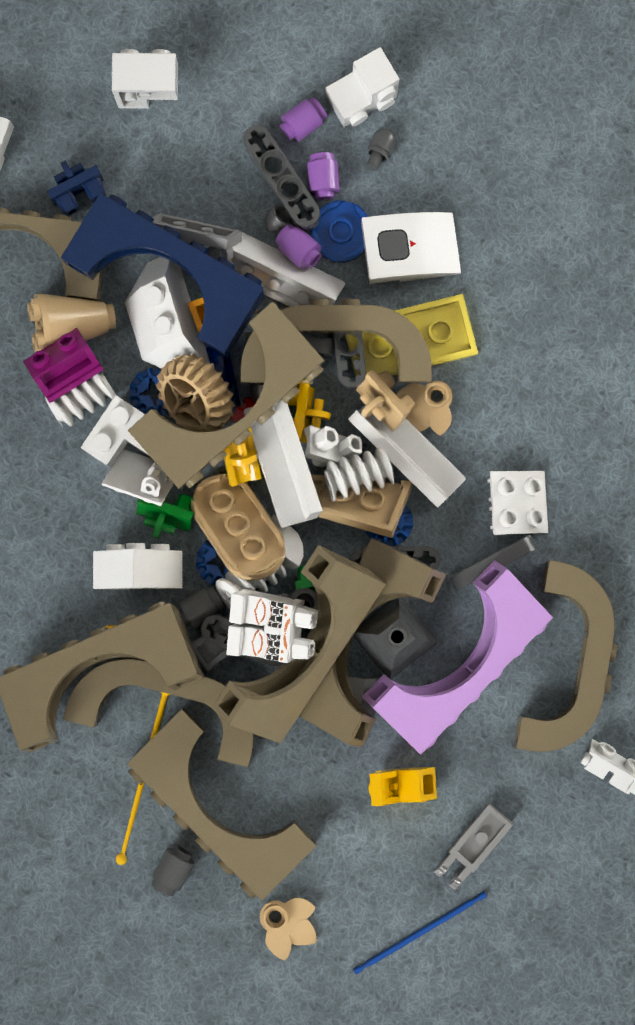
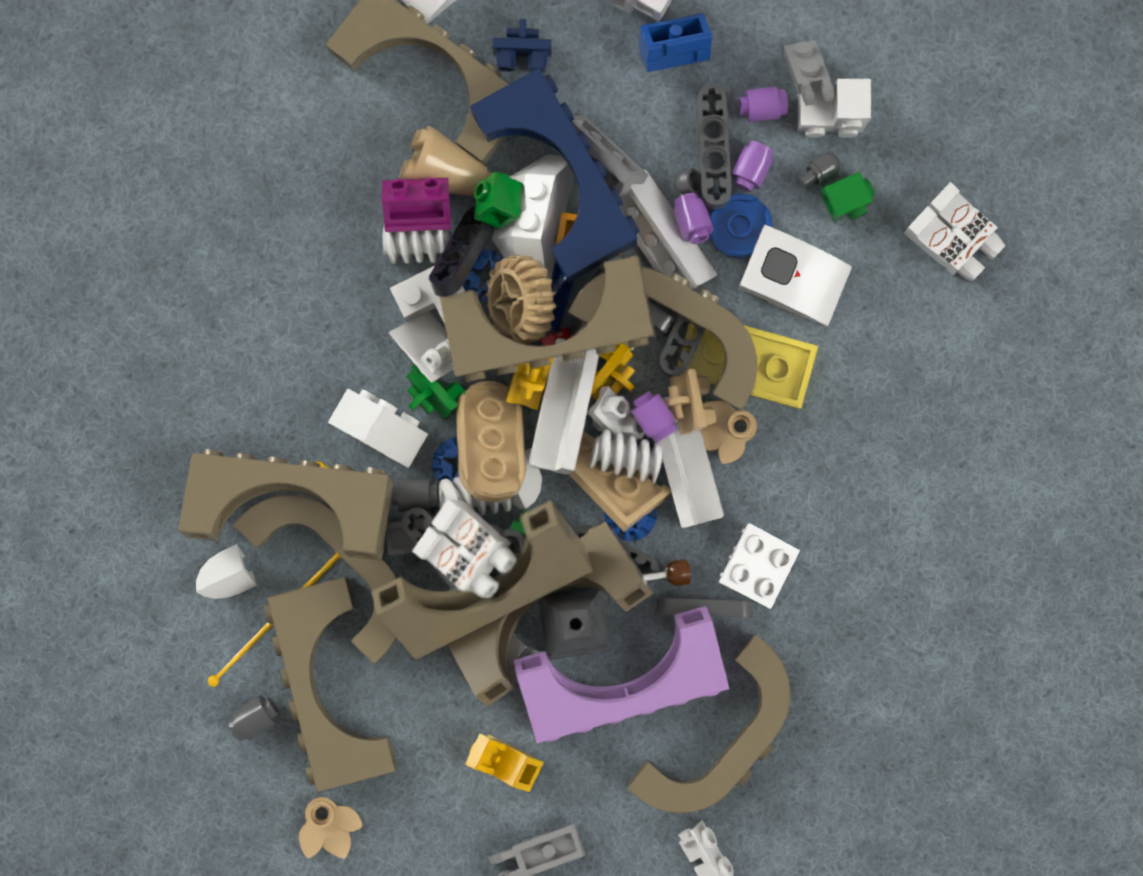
camera: 30 degrees right, 0 degrees up
none -> white brick [196,544,257,599]
none -> black beam [429,206,494,297]
none -> green brick [474,171,523,229]
none -> medium lavender brick [631,391,678,443]
none -> blue brick [639,13,712,72]
none -> reddish brown hinge [642,559,691,586]
none -> light grey hinge [784,40,834,106]
none -> green brick [820,172,875,222]
none -> white hips [904,182,1006,282]

